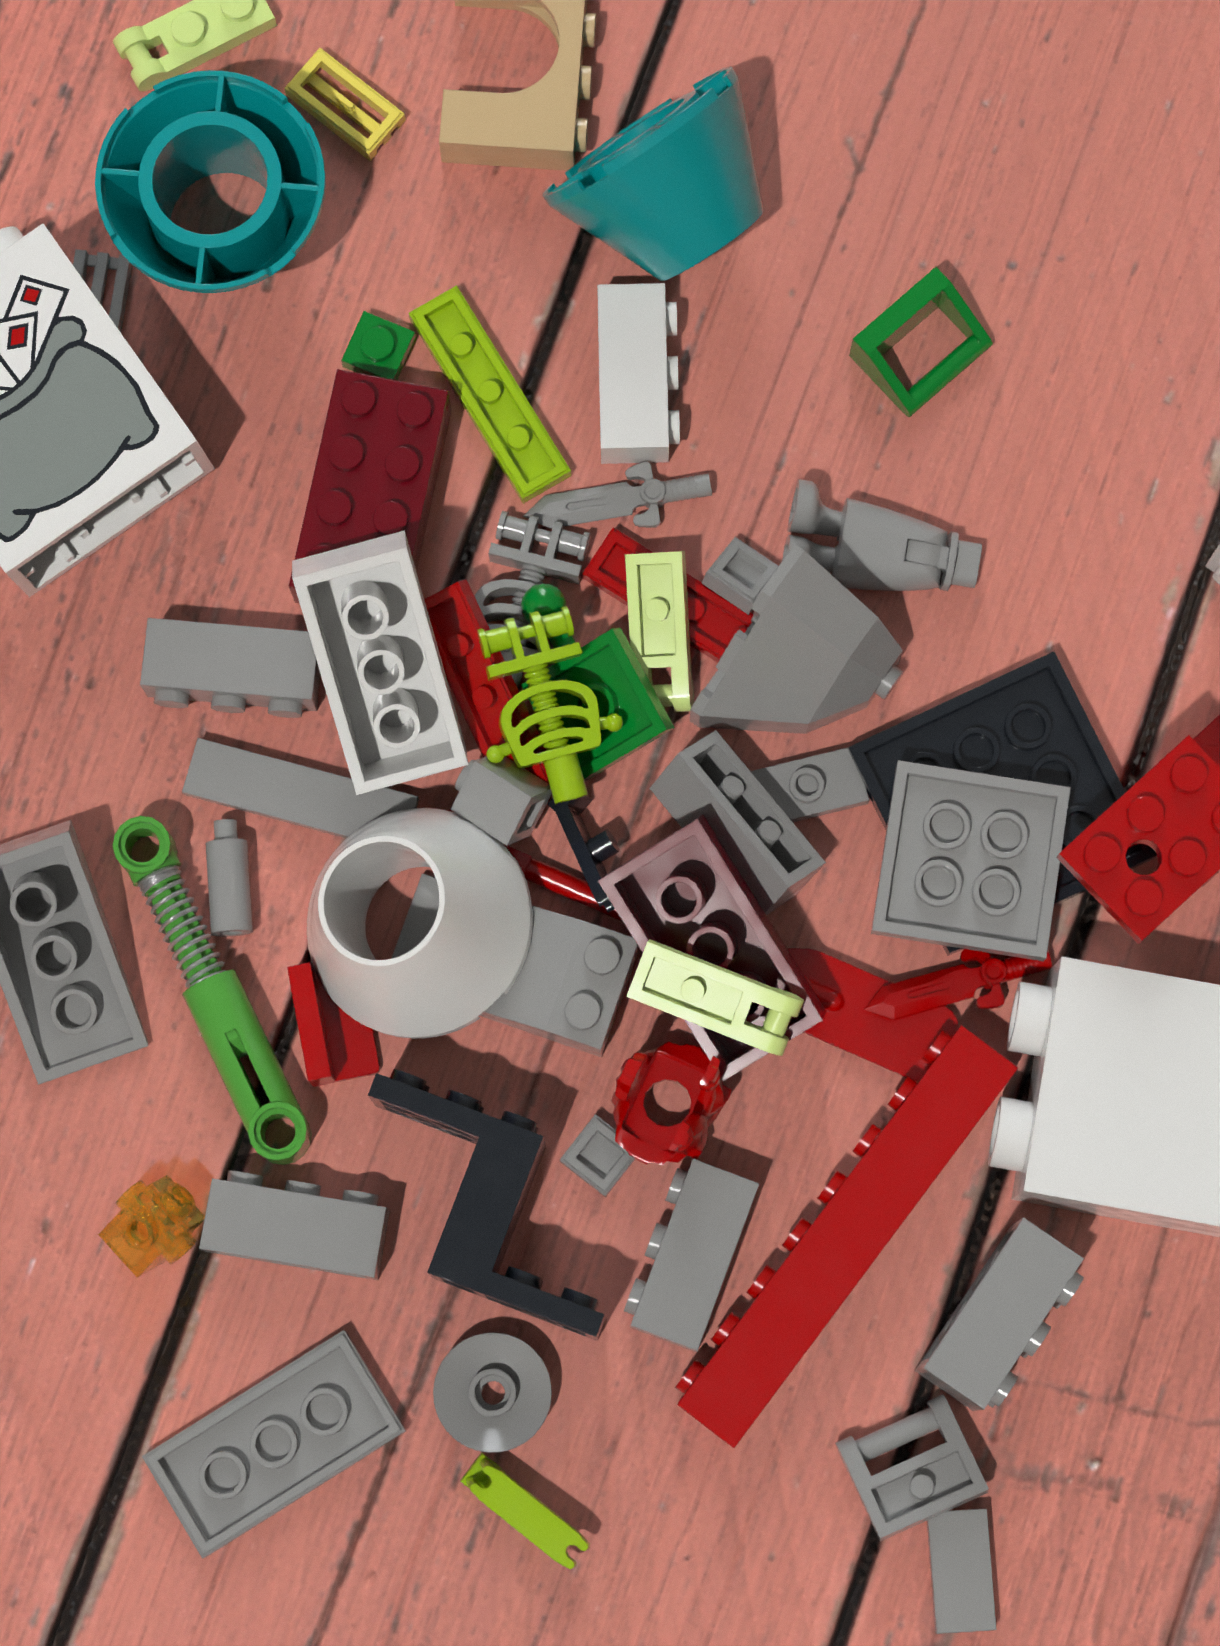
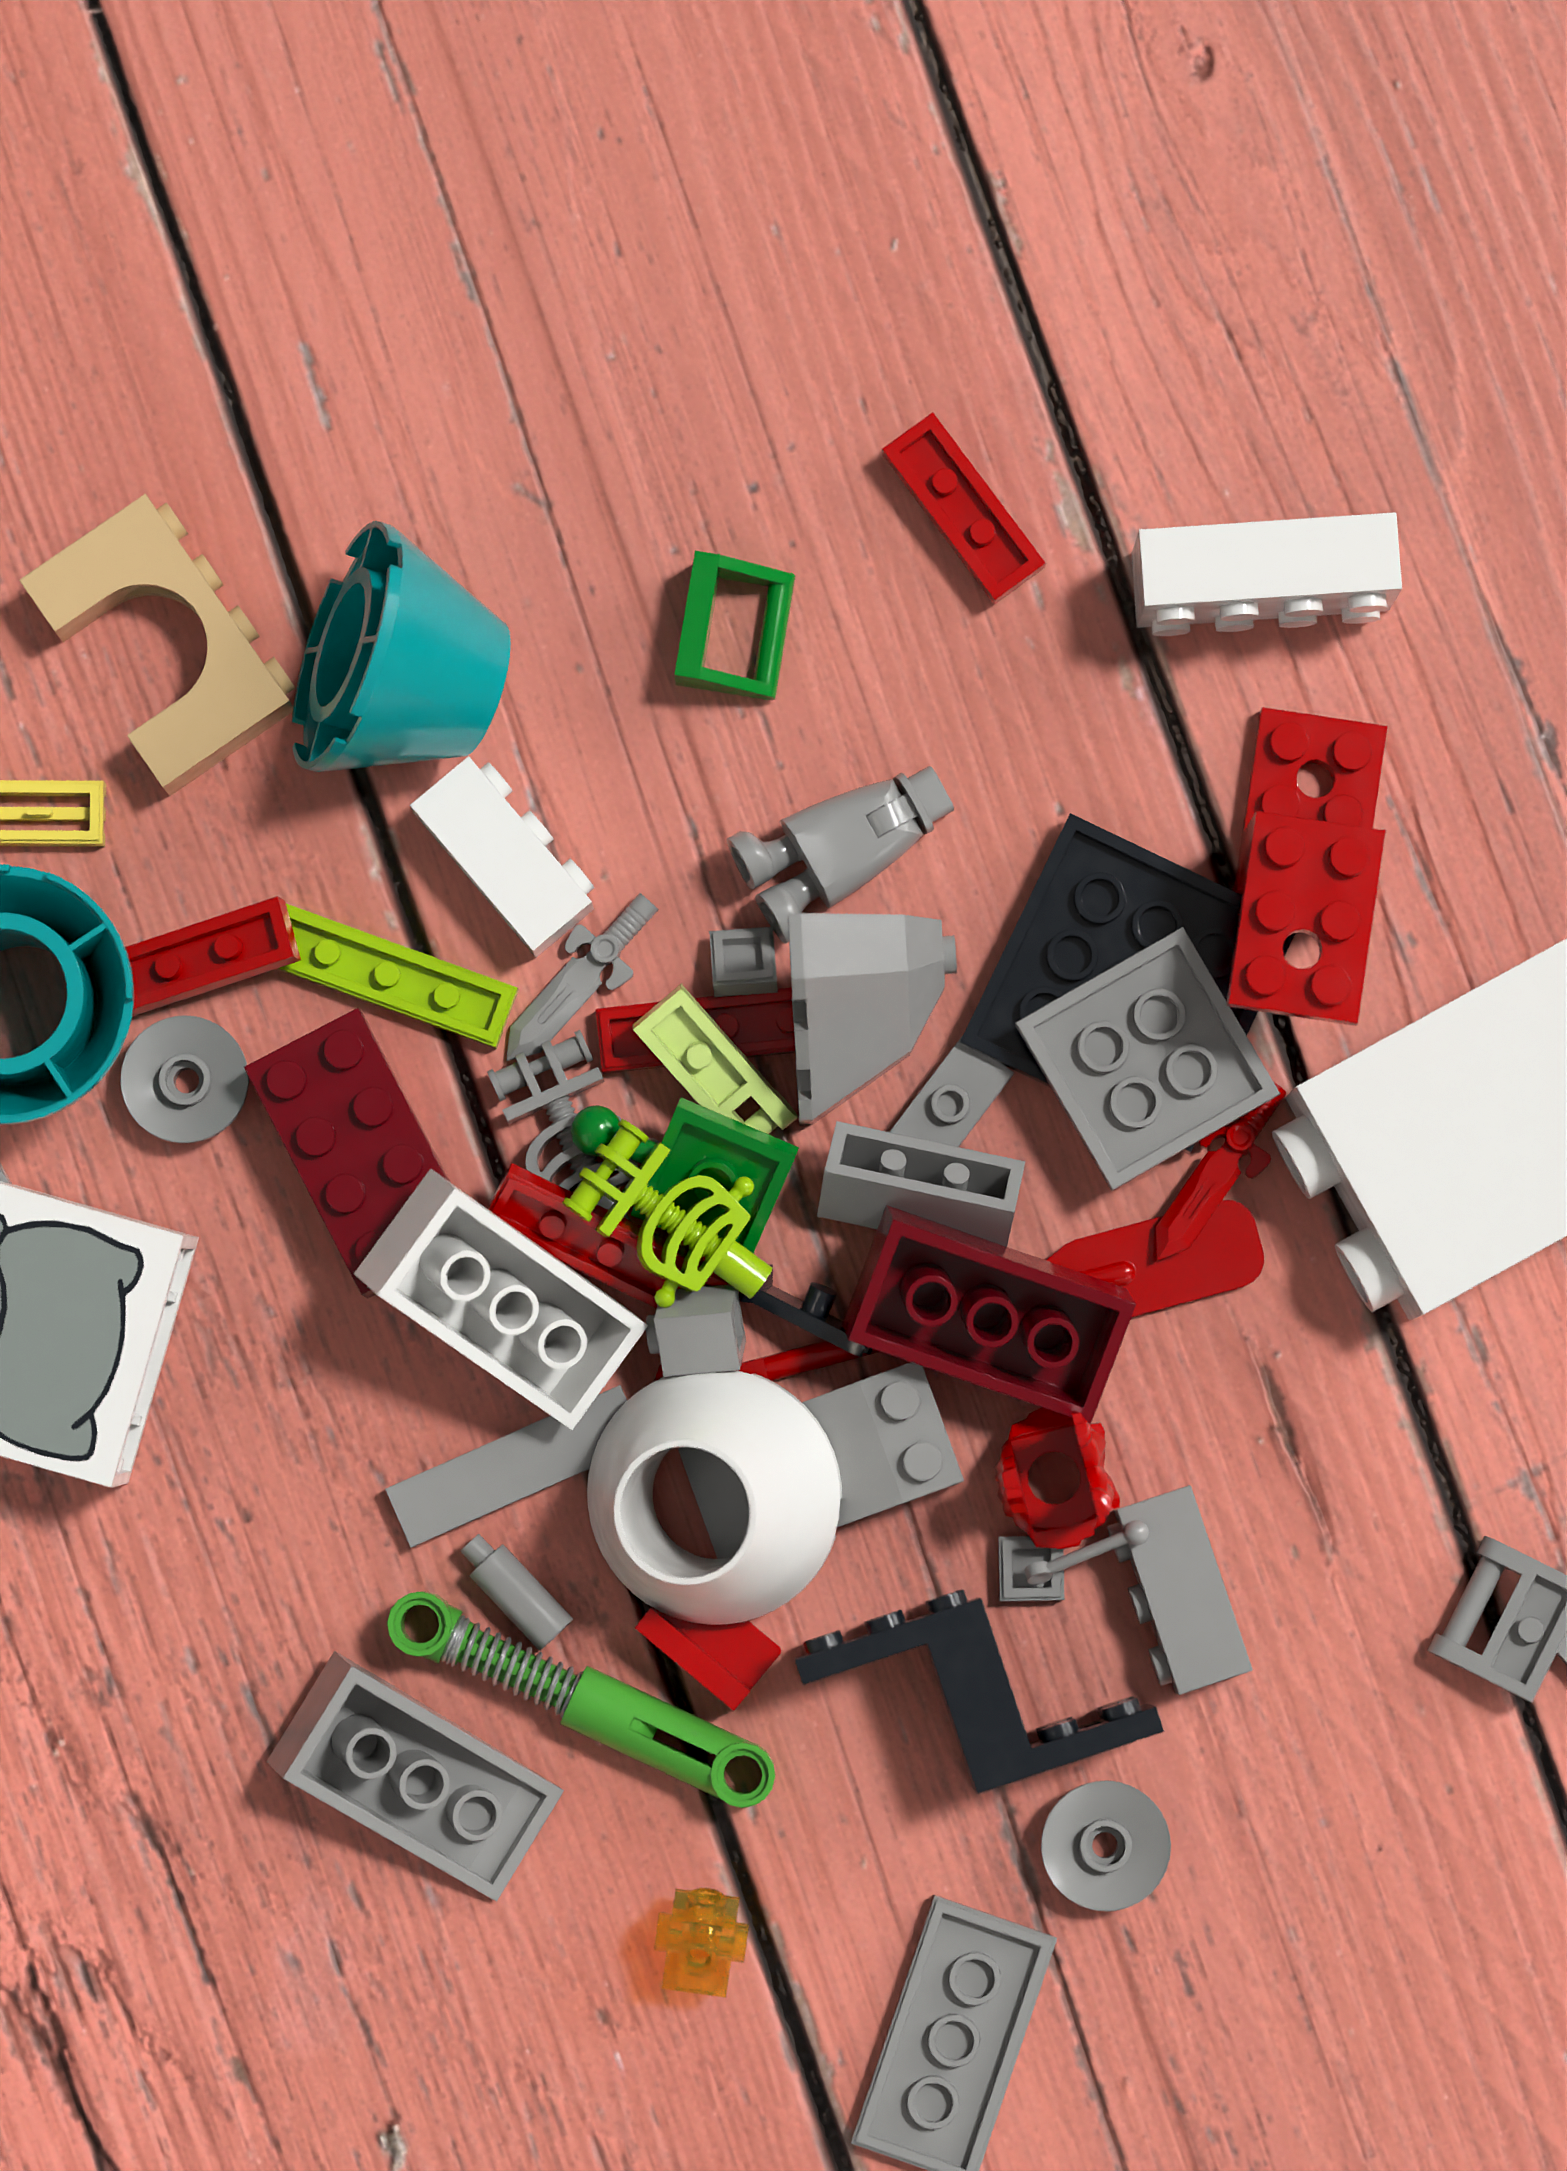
camera: 40 degrees left, 5 degrees up
light grey brick [140,618,321,718] -> none
light grey brick [199,1171,390,1280] -> none
green plate [341,311,416,380] -> none
lime piece [460,1452,590,1569] -> none
yellowish green plate [626,939,804,1056] -> none
red brick [675,1025,1018,1448] -> none
light grey brick [915,1218,1084,1411] -> none
none -> light grey dish [120,1015,249,1143]
none -> red plate [125,896,301,1016]
none -> red plate [882,412,1046,604]
none -> light grey hinge [1025,1520,1149,1585]

